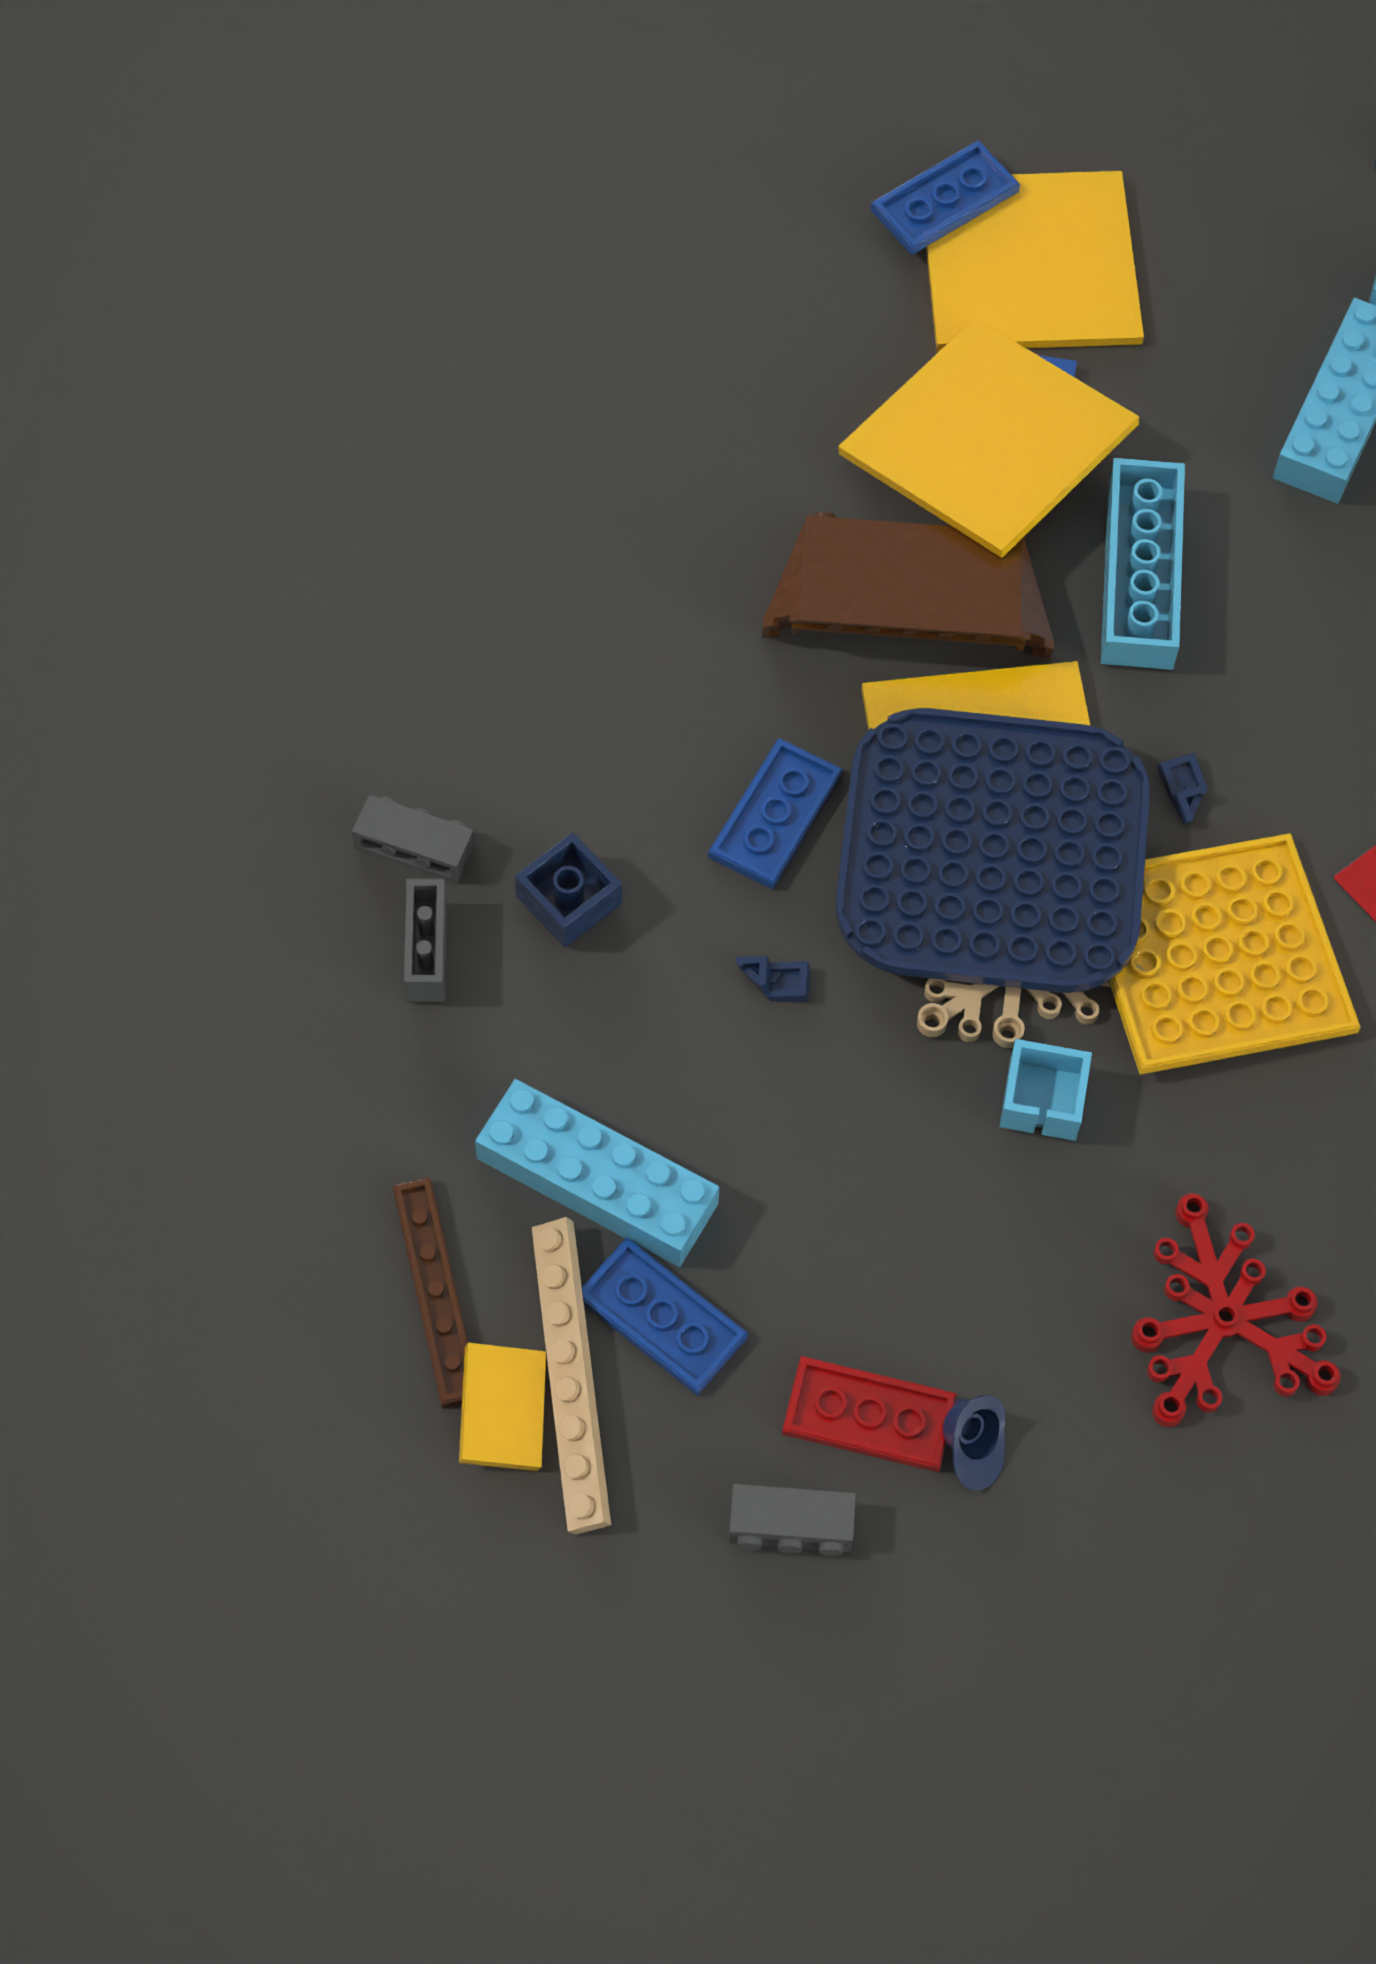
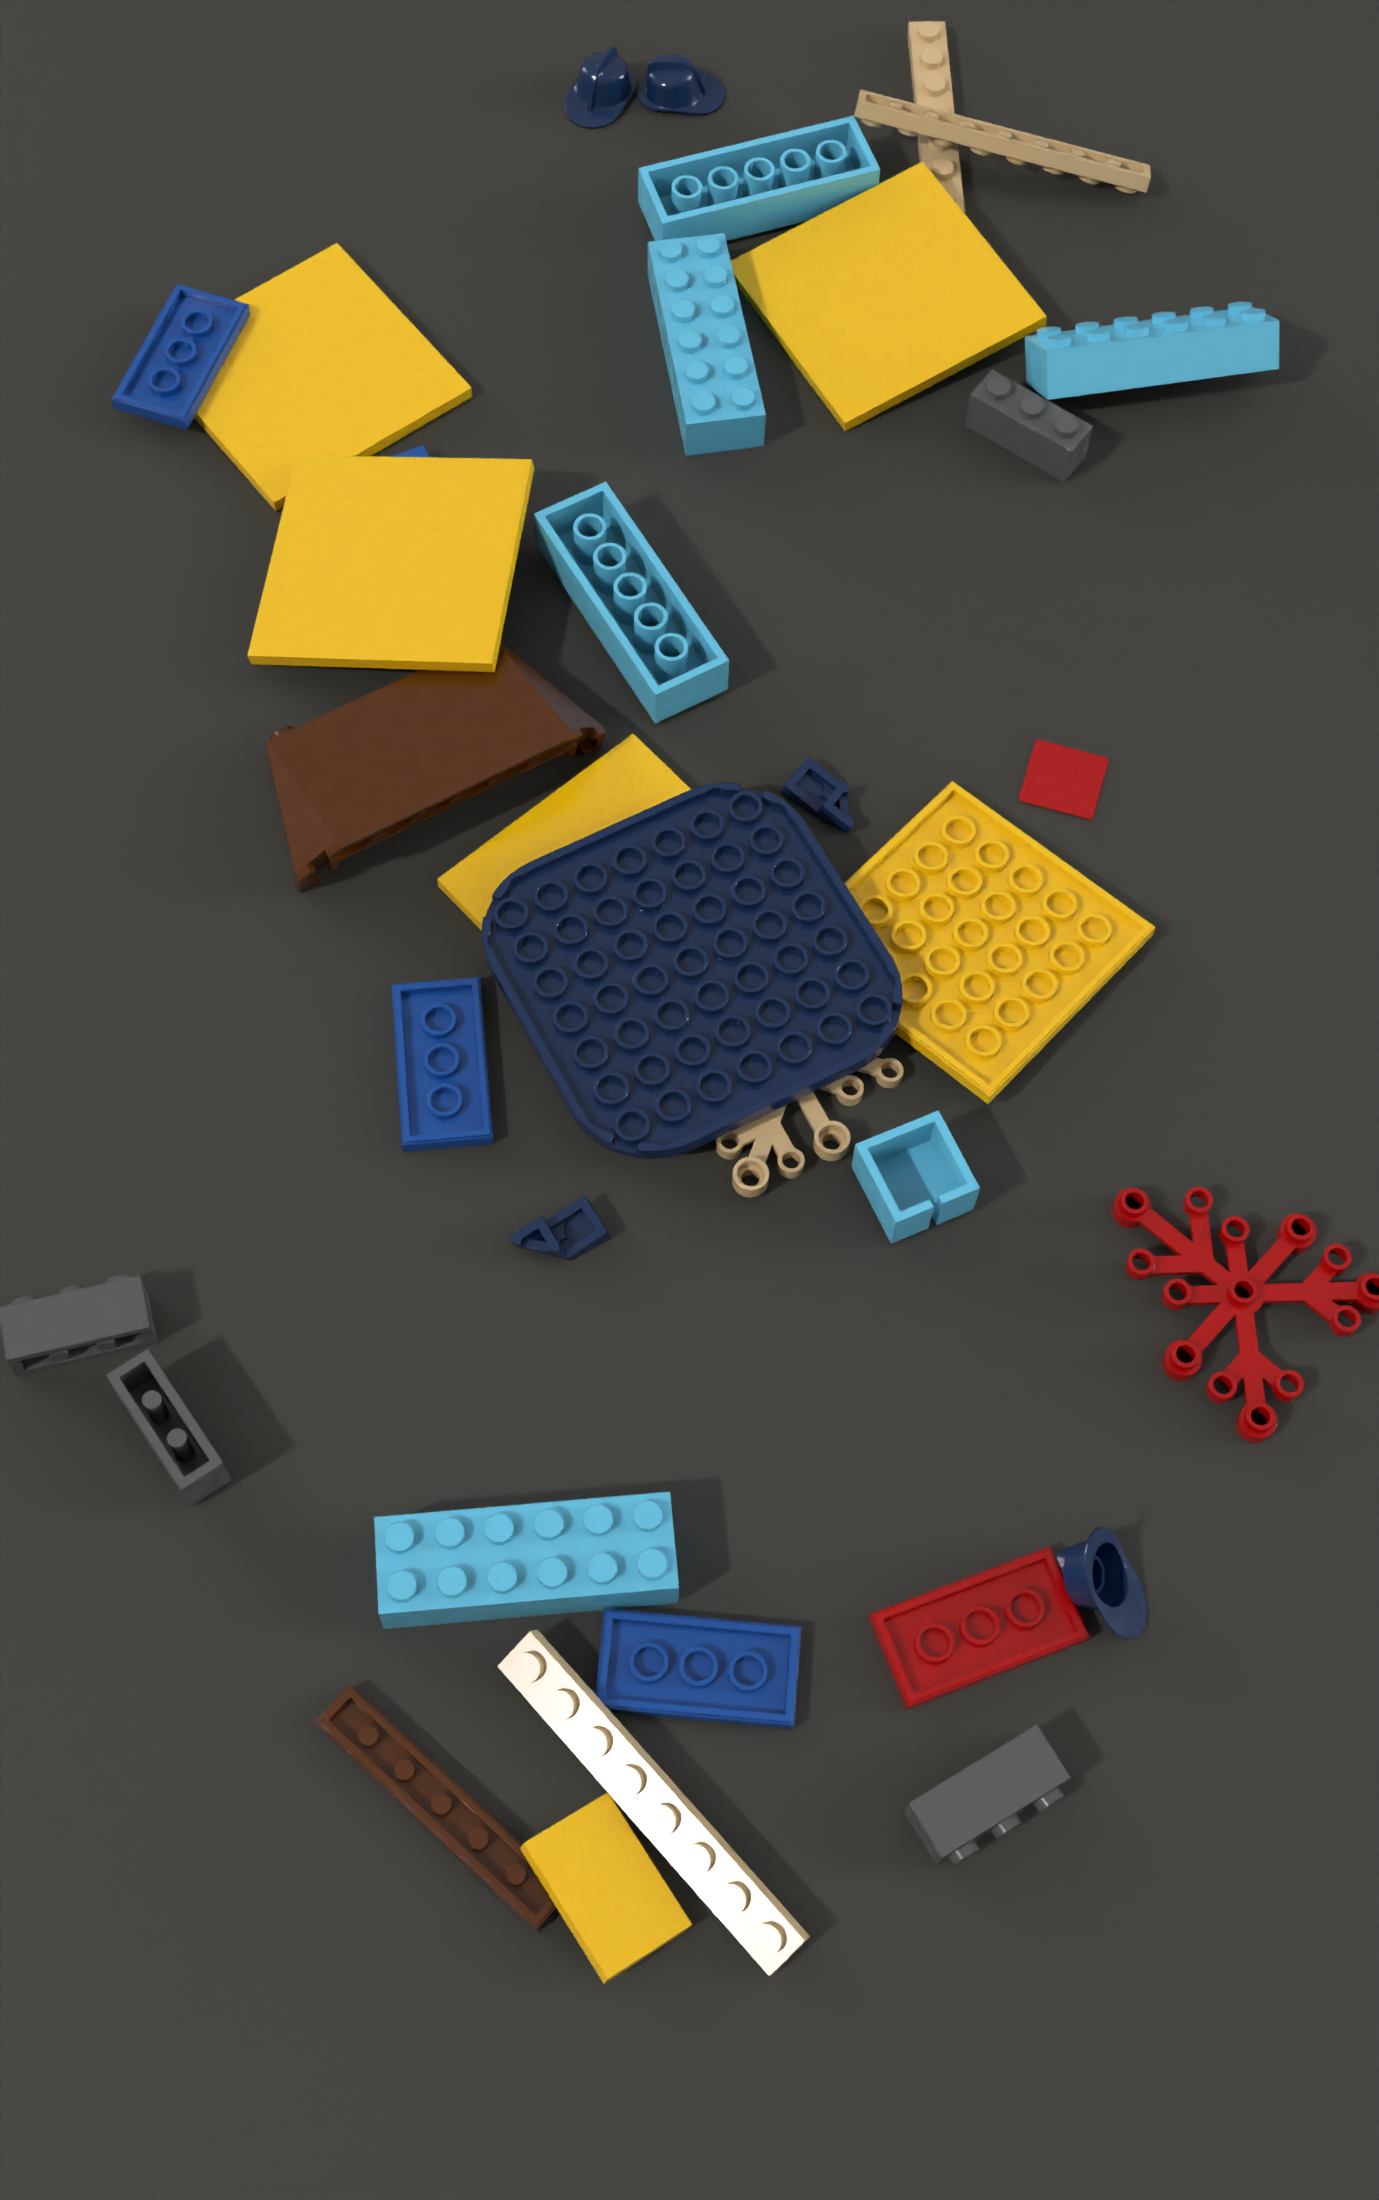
camera: 35 degrees left, 0 degrees up
dark blue brick [515,832,622,948] -> none

